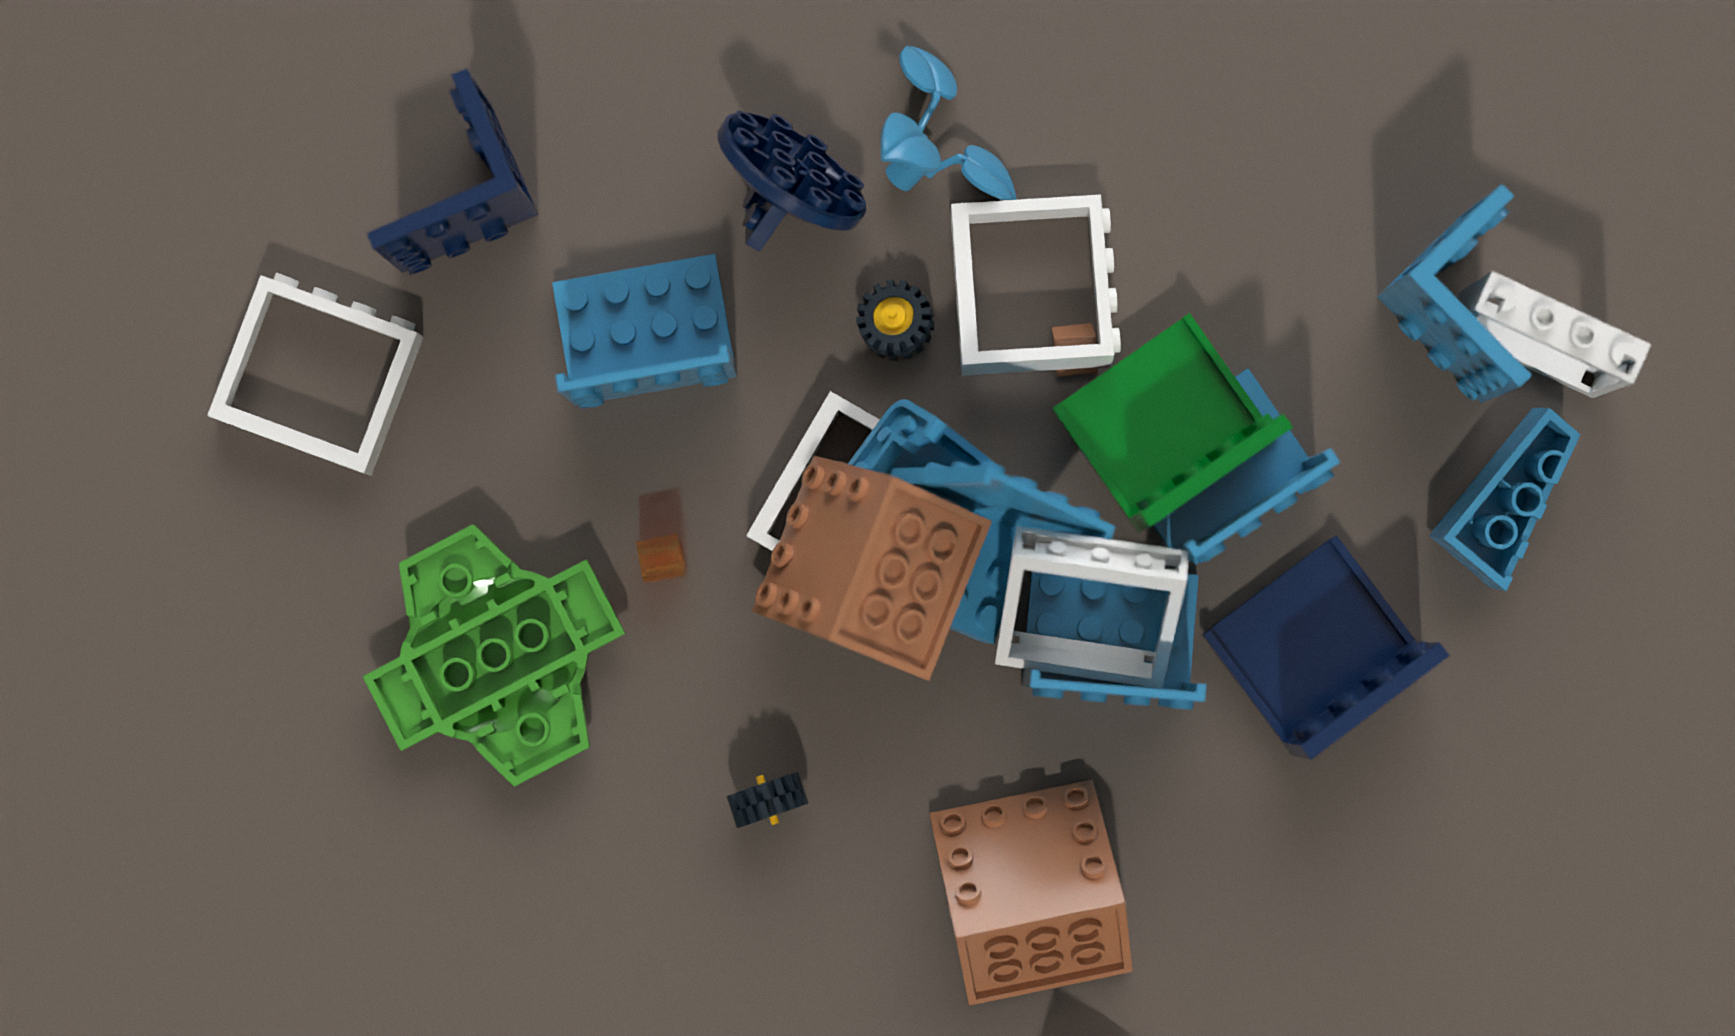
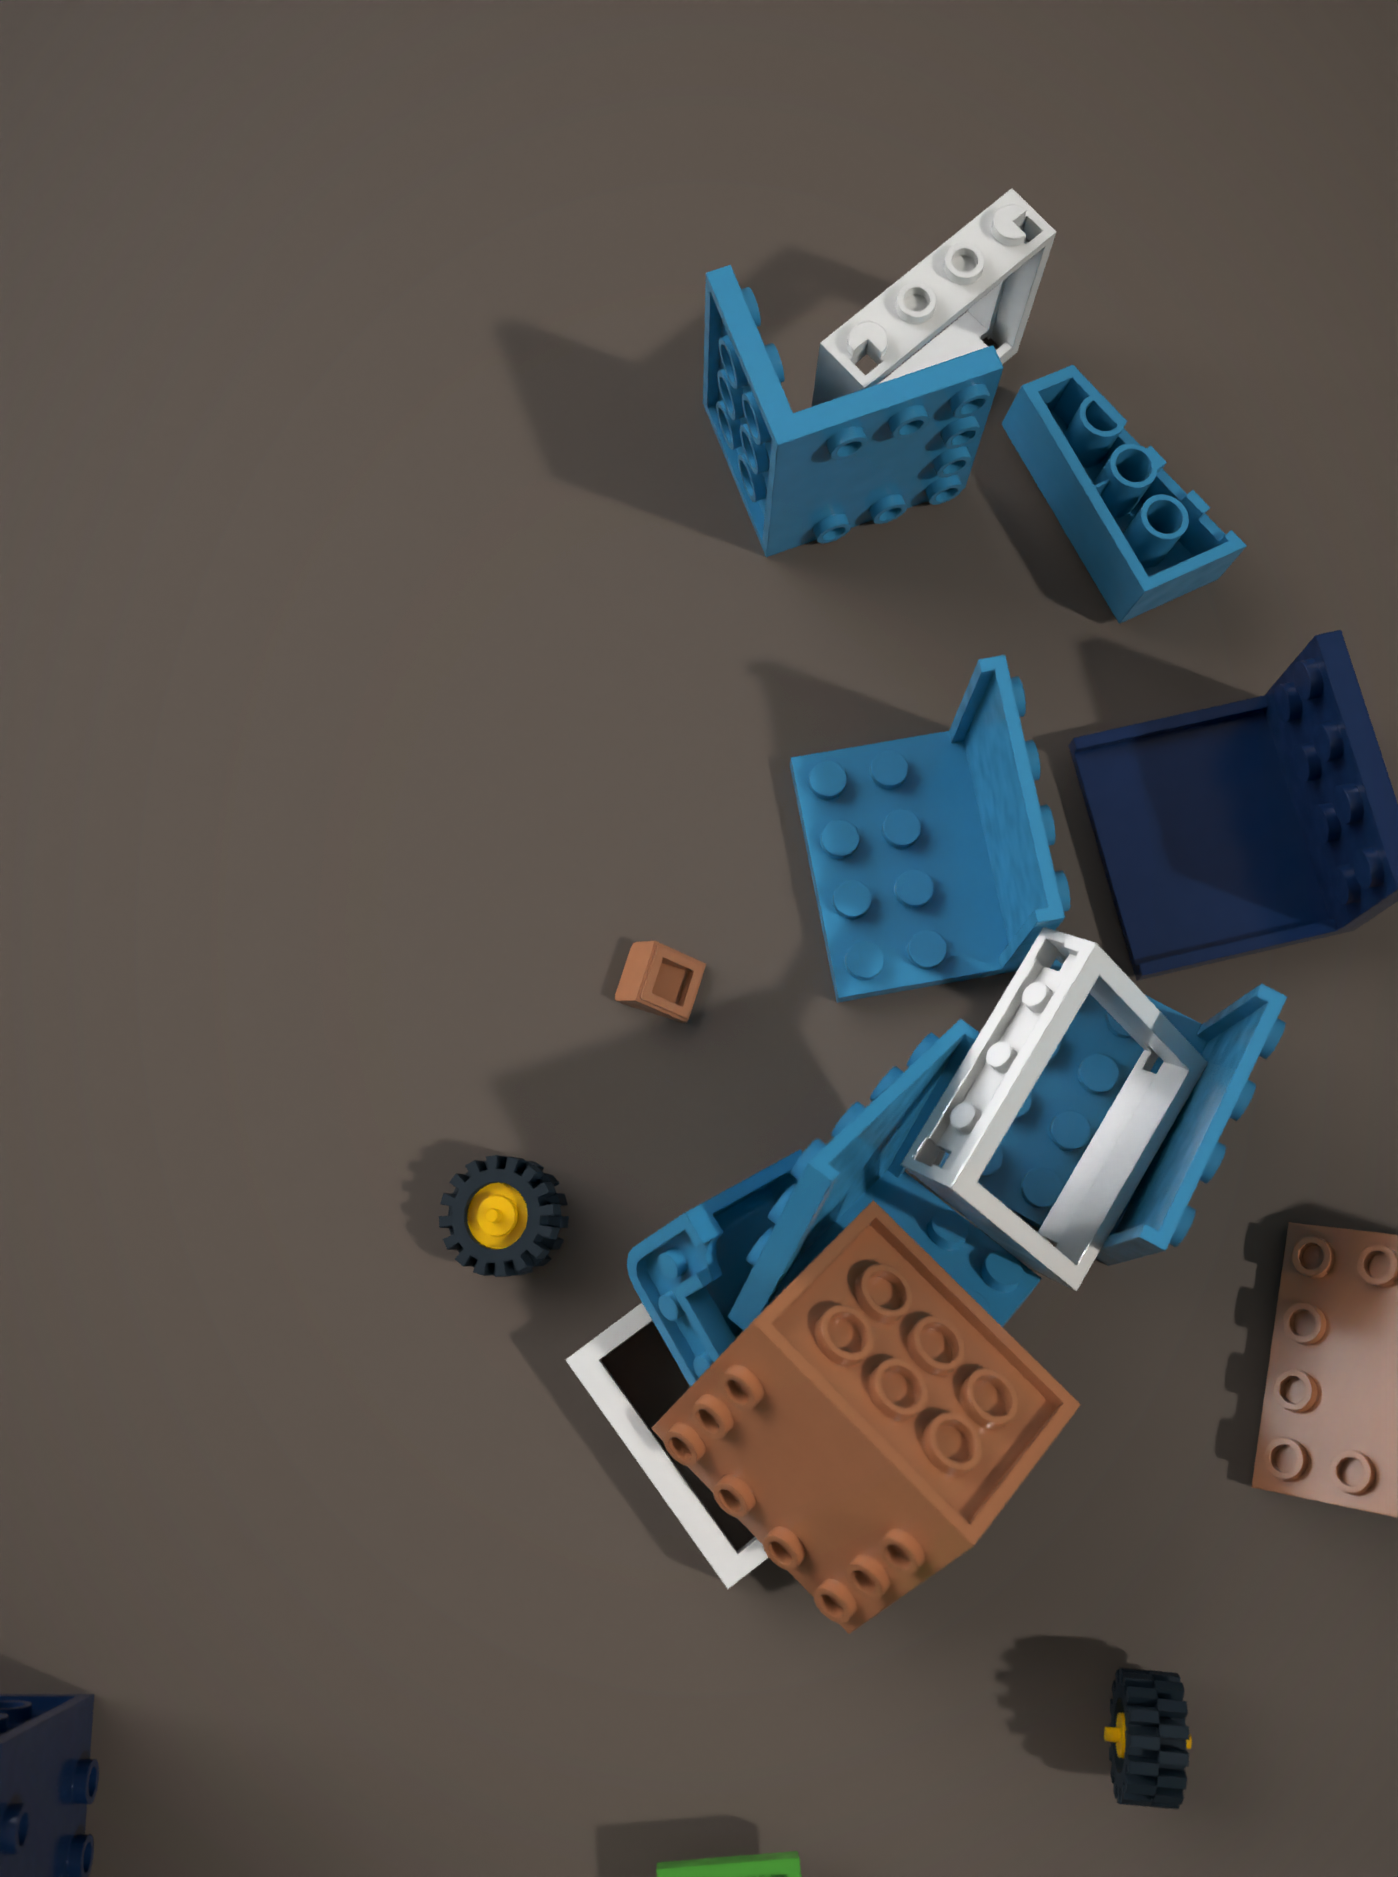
camera: 70 degrees left, 10 degrees down
dark azure bracket [552,254,737,409] -> none
clear orange brick [636,534,688,584] -> none
dark blue bracket [717,110,866,252] -> none
dark azure plant [881,45,1016,201] -> none
white window [950,195,1121,376] -> none
green bracket [1051,313,1293,533] -> none

